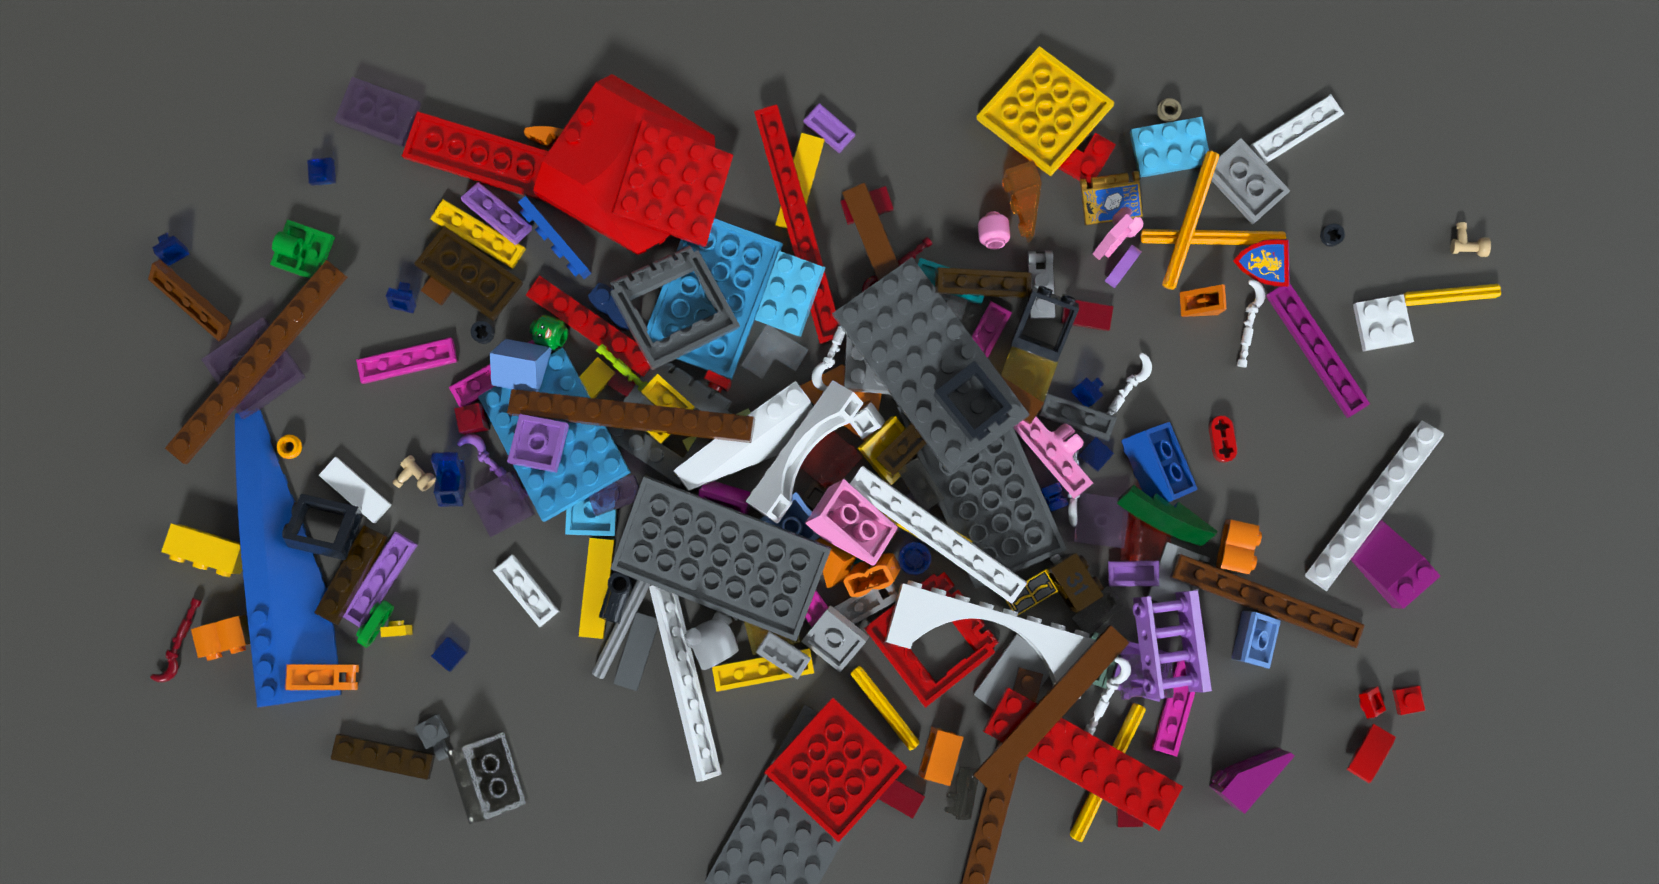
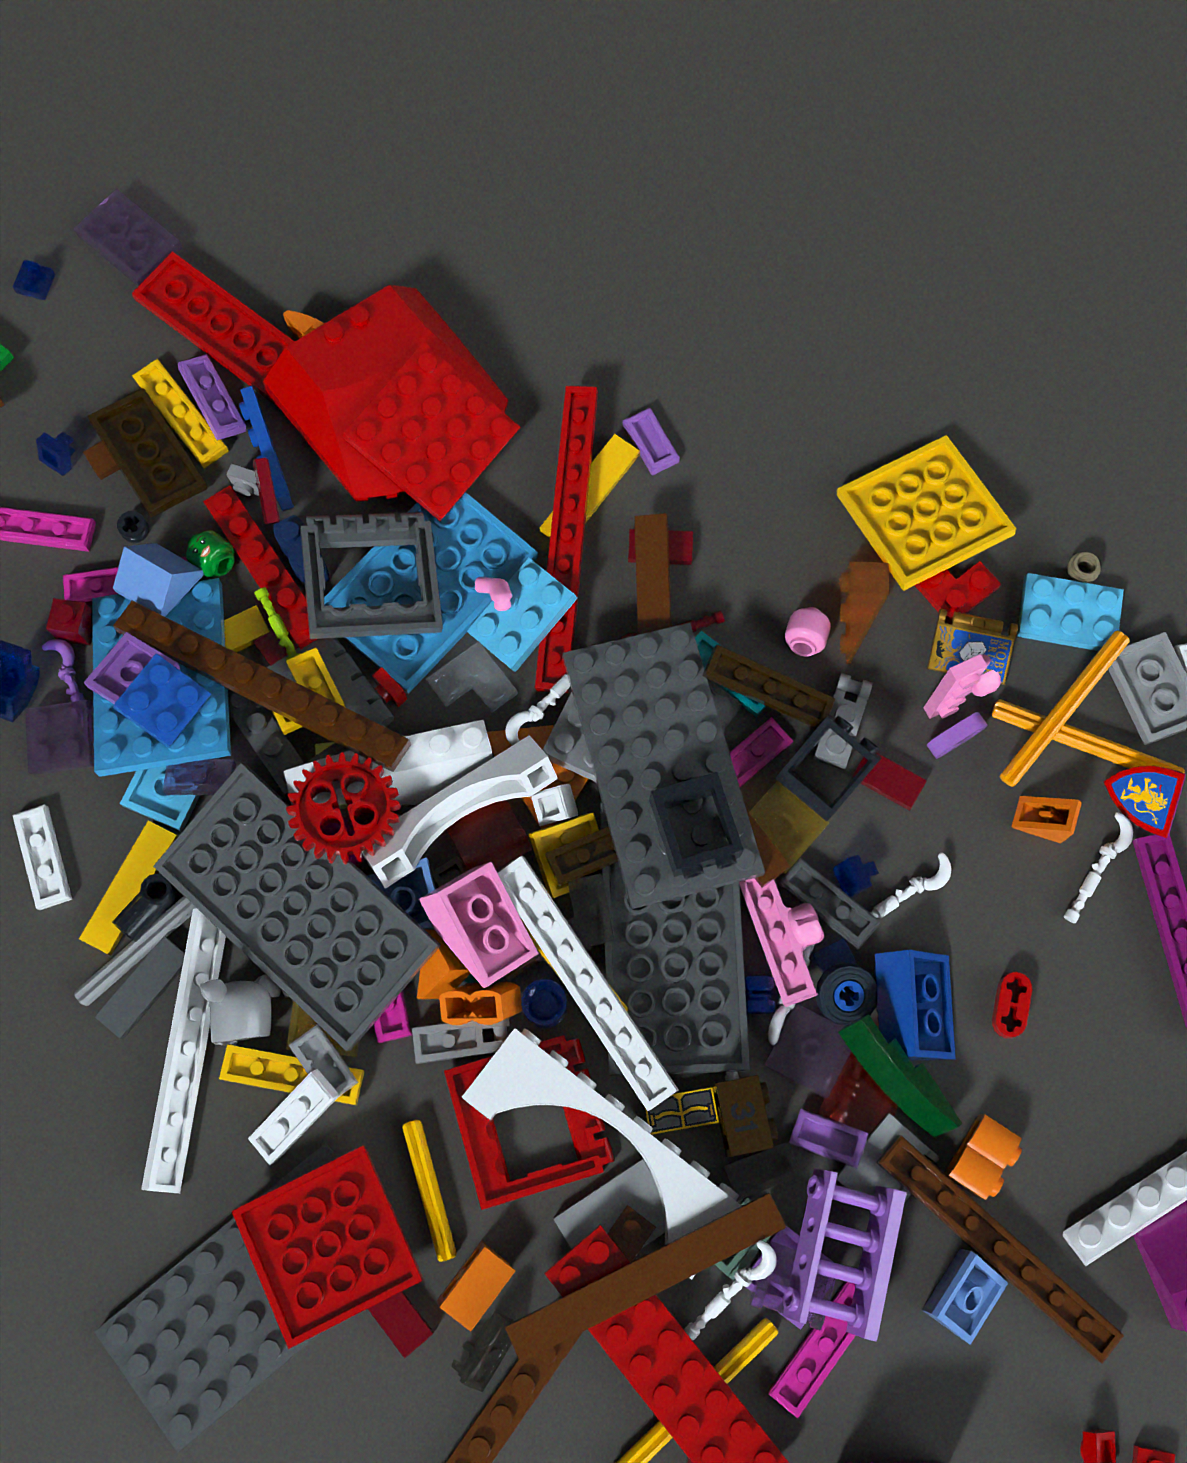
camera: 20 degrees right, 10 degrees down
light grey plate [801,605,869,672] -> none
none -> blue plate [113,653,211,748]
none -> light grey plate [226,463,259,496]
none -> white tile [248,1069,340,1165]
none -> dark red tile [252,457,280,524]
none -> red gear [286,752,401,865]
none -> bright pink arm [475,577,512,611]
none -> black bush [816,963,877,1026]

